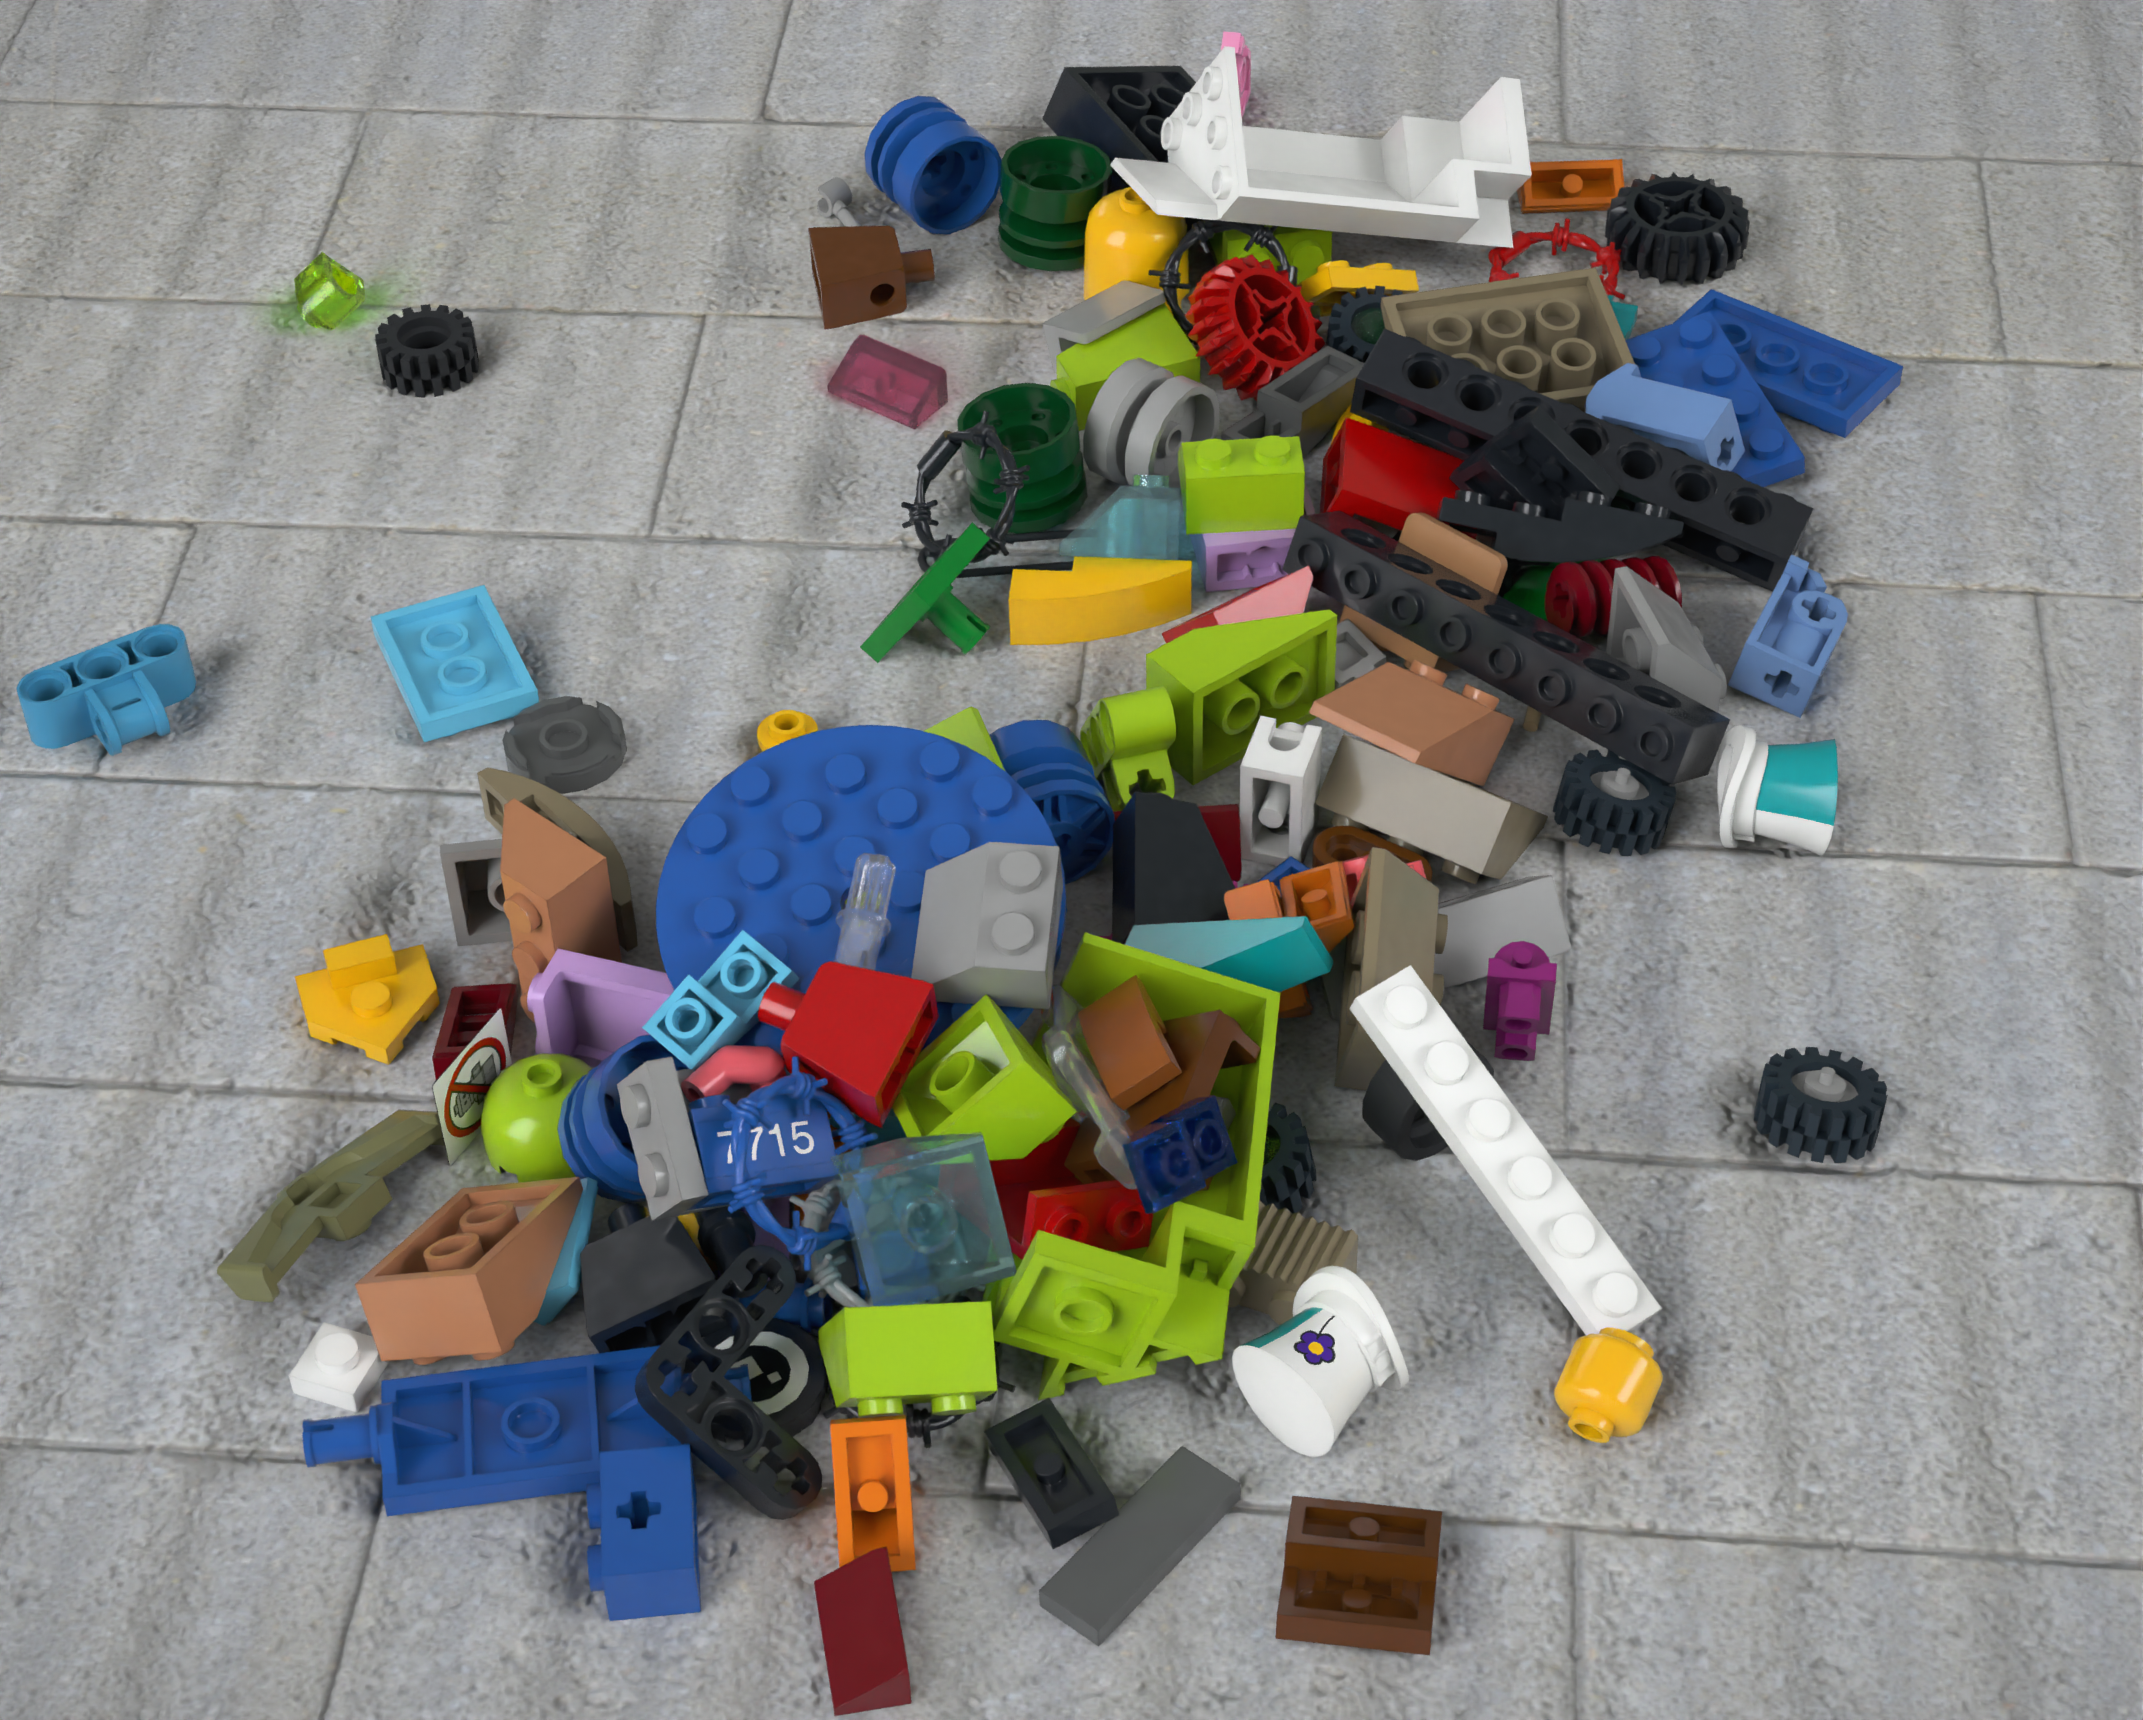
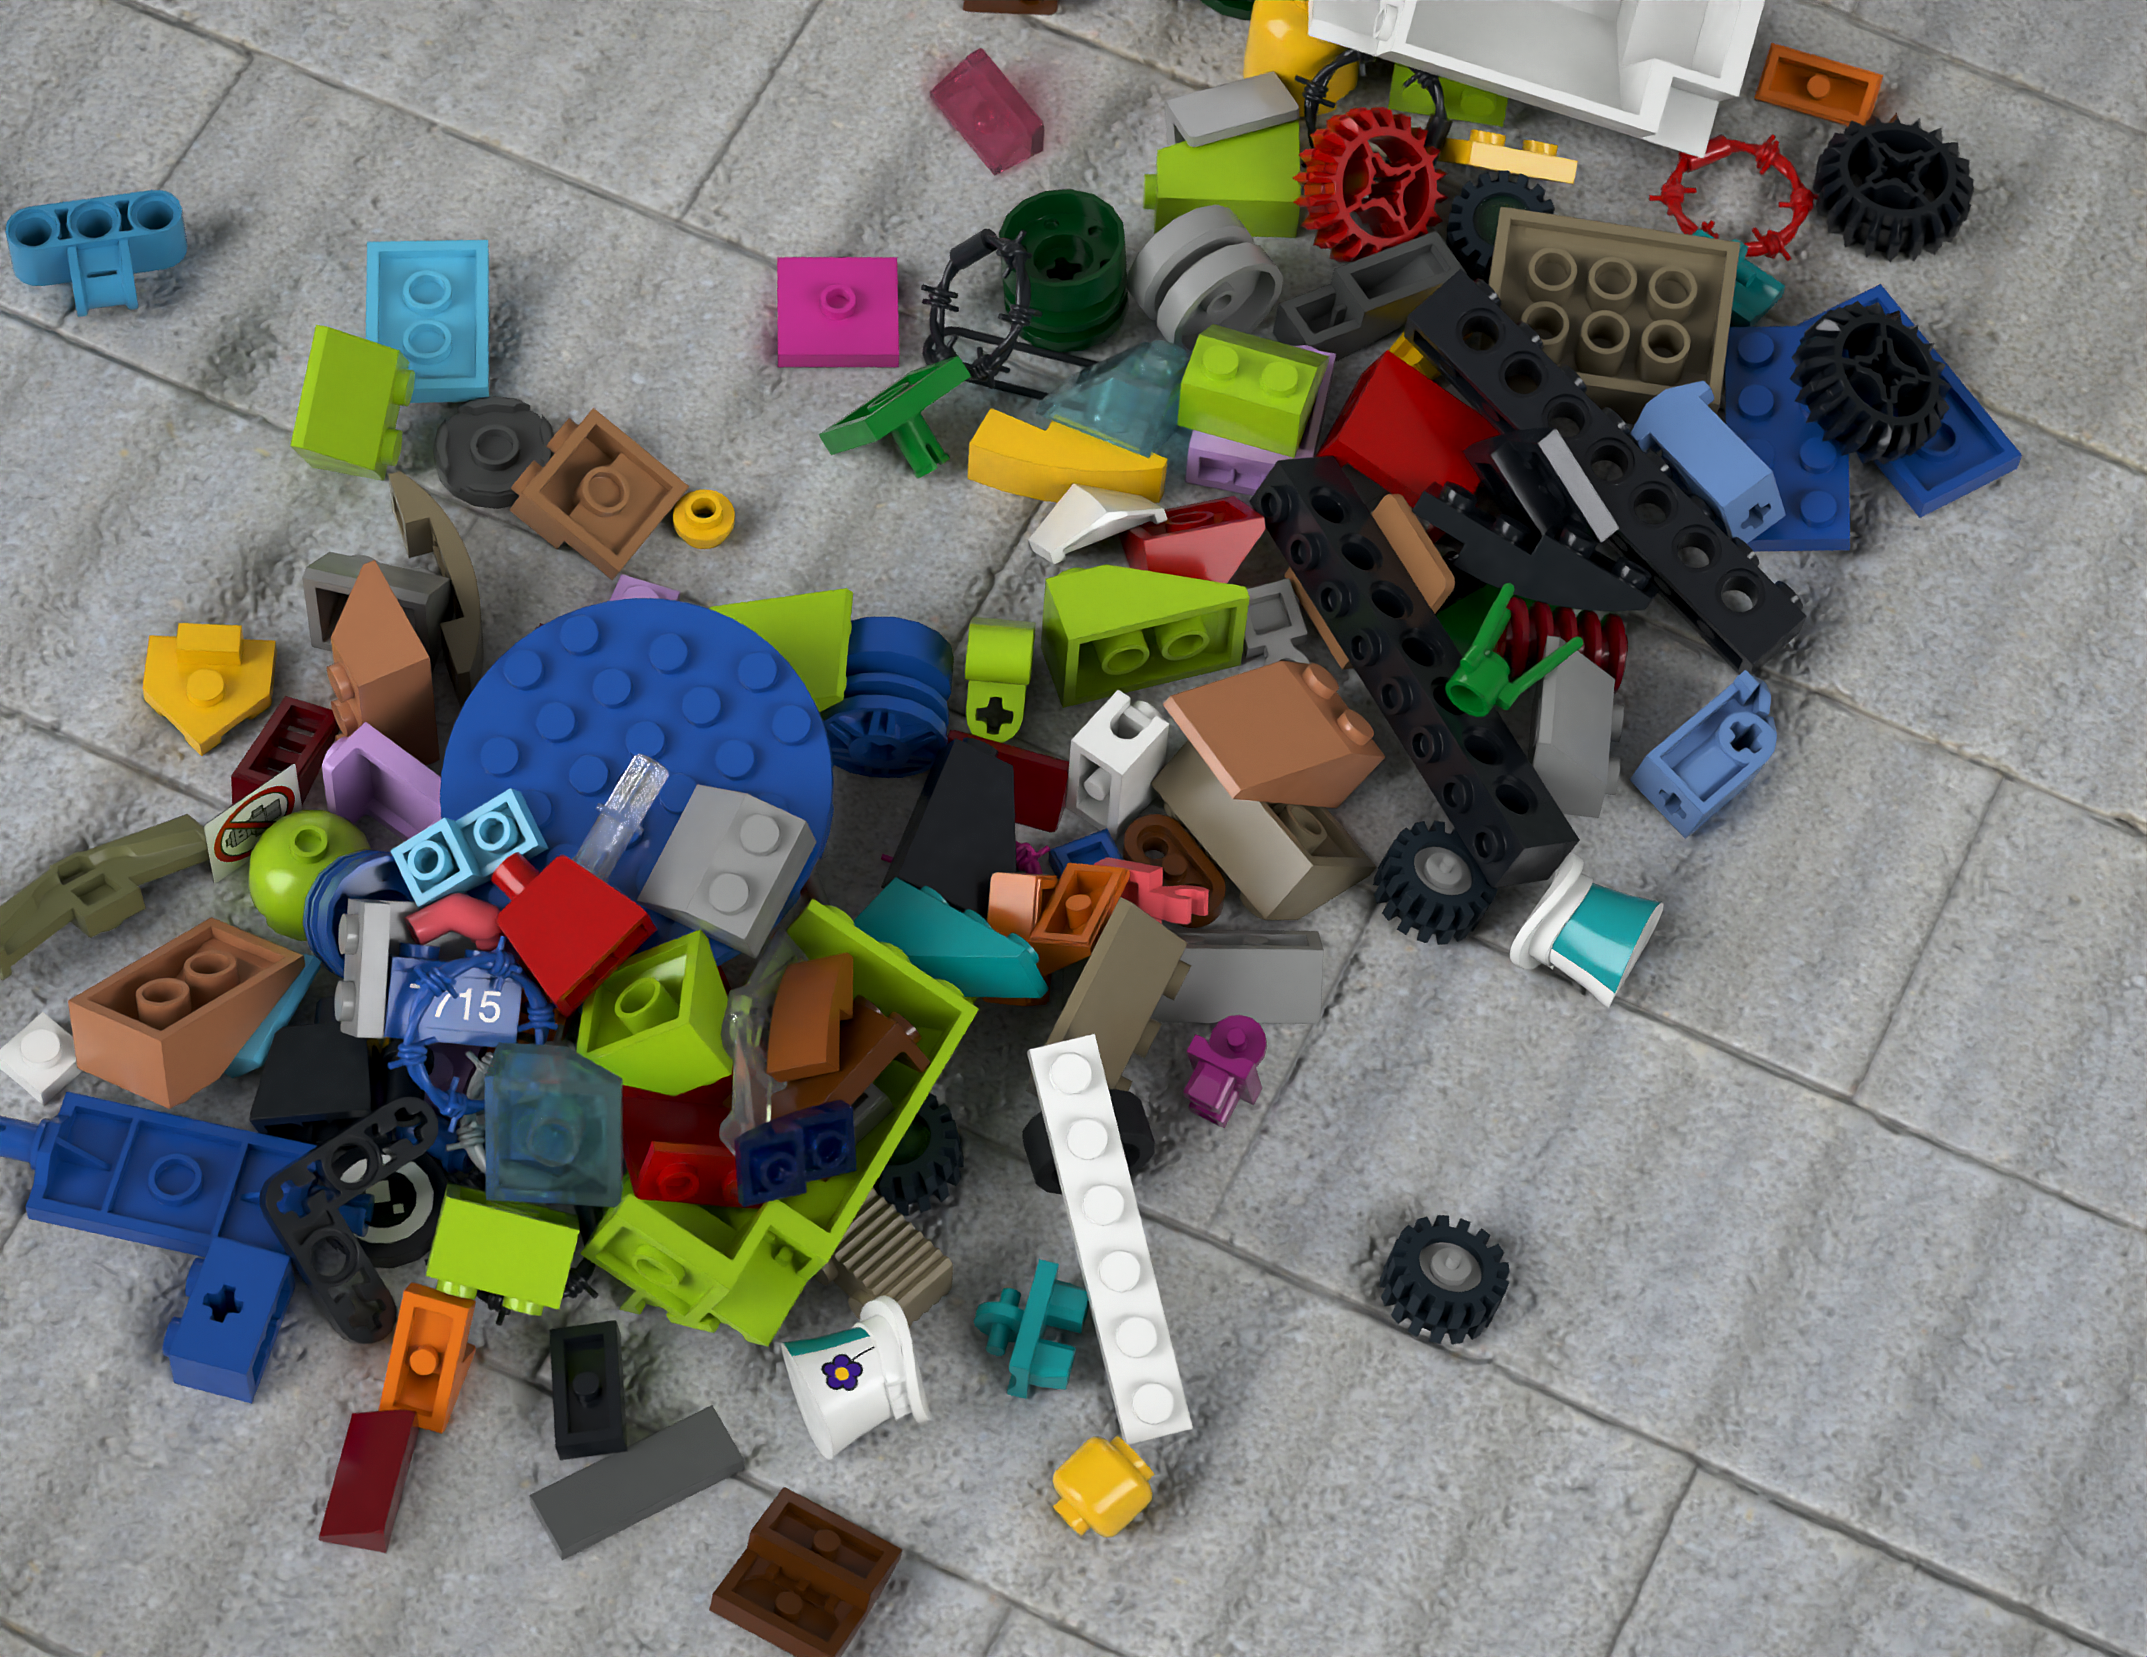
camera: 15 degrees right, 15 degrees up
none -> lime slope [290,325,415,481]
none -> medium nougat plate [509,408,689,580]
none -> dark pink plate [777,257,899,367]
none -> teal hips [973,1259,1090,1399]
none -> white slope [1029,483,1168,564]
none -> green plant [1445,583,1583,717]
none -> black gear [1790,301,1951,465]

